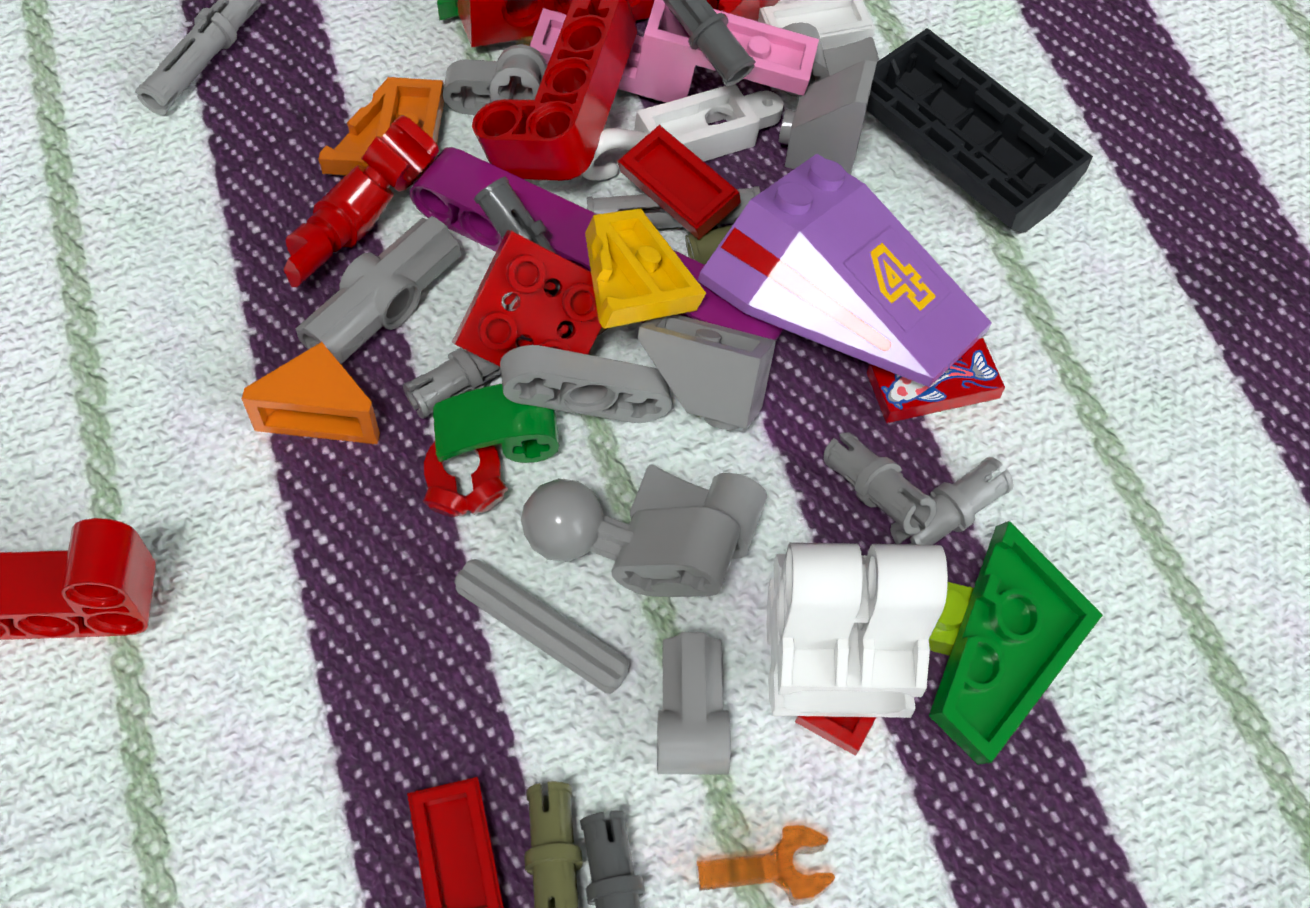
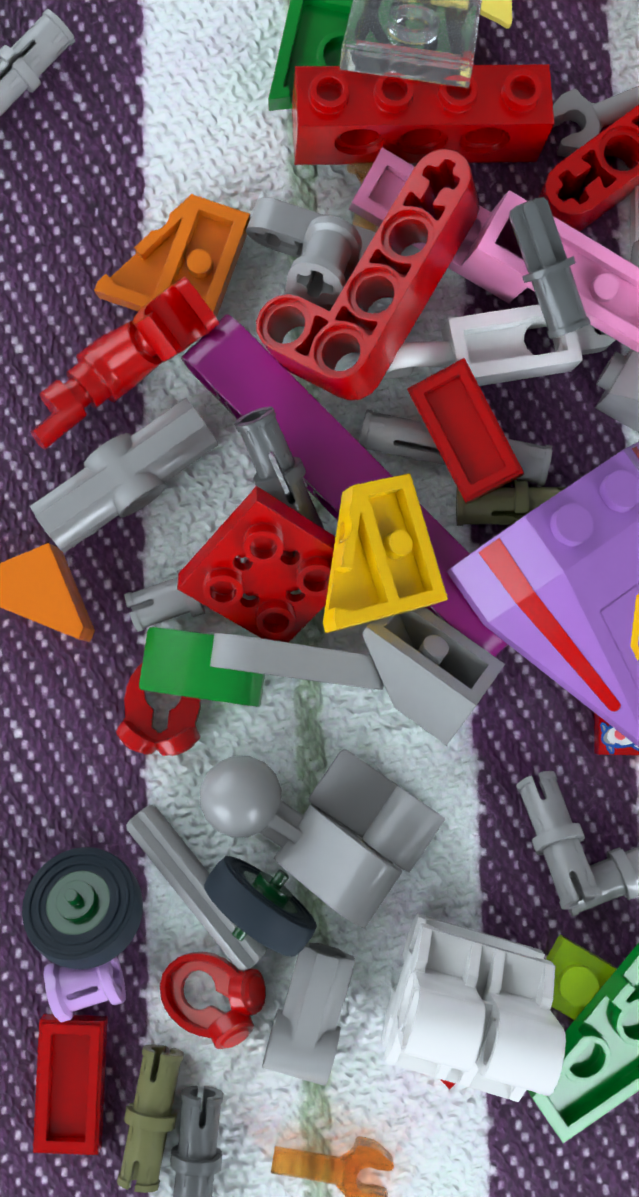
camera: 20 degrees right, 25 degrees up
none -> black wheel [22,847,143,969]
none -> lavender bush [44,957,126,1023]
none -> red piece [160,952,266,1049]
none -> black wheel [204,856,317,957]

